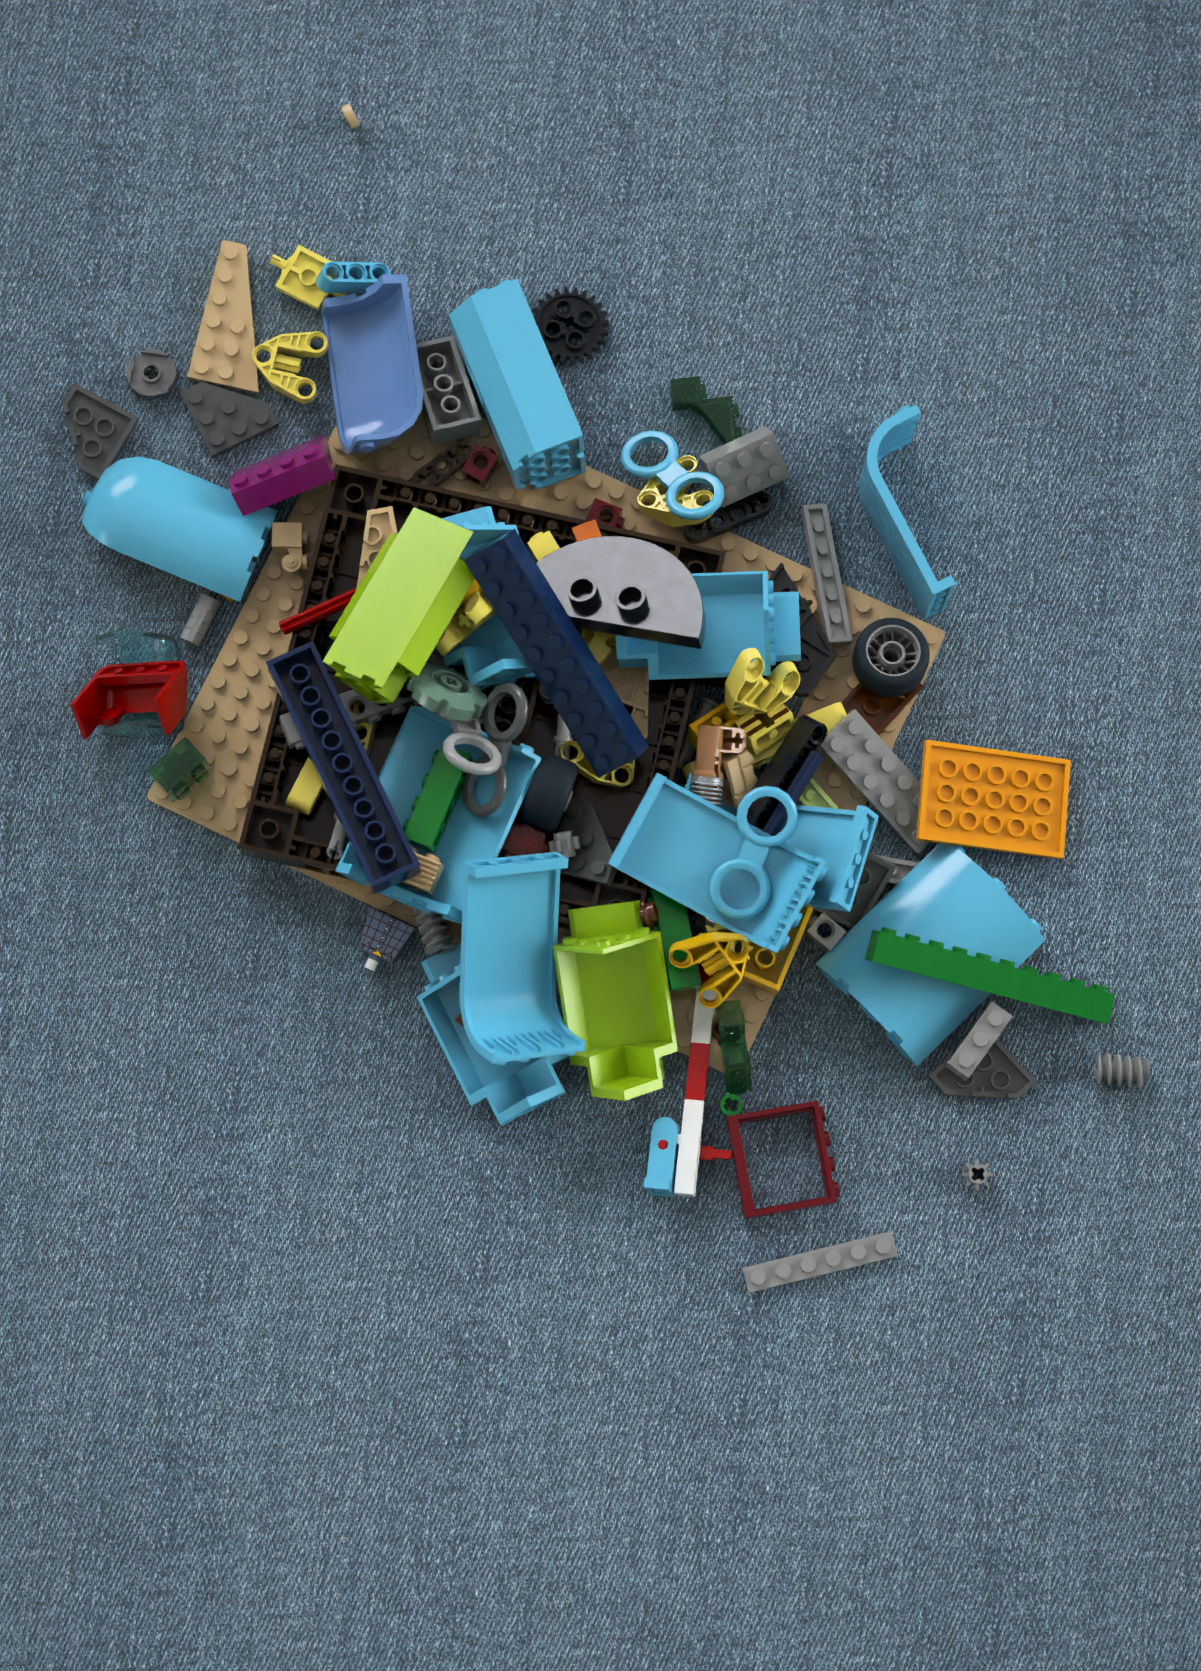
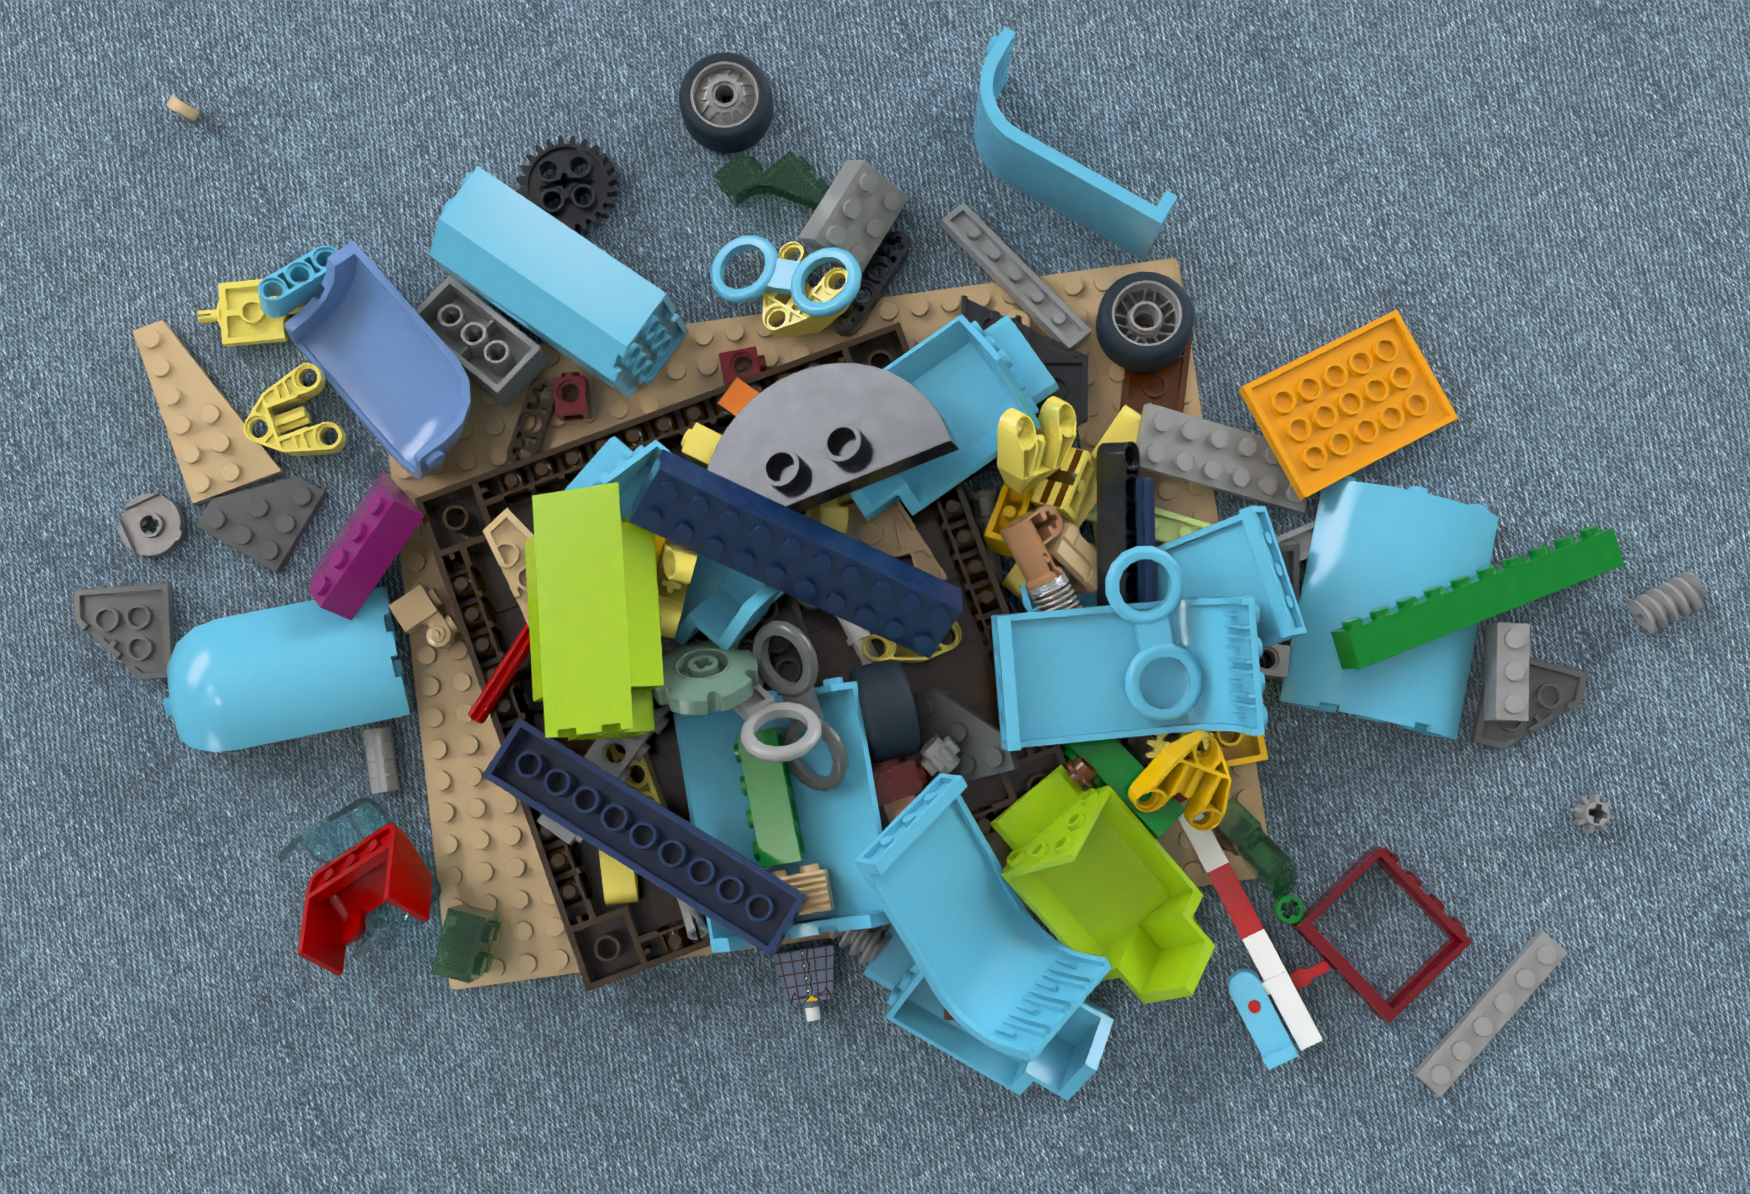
camera: 30 degrees left, 5 degrees up
none -> wheel [679,52,774,153]

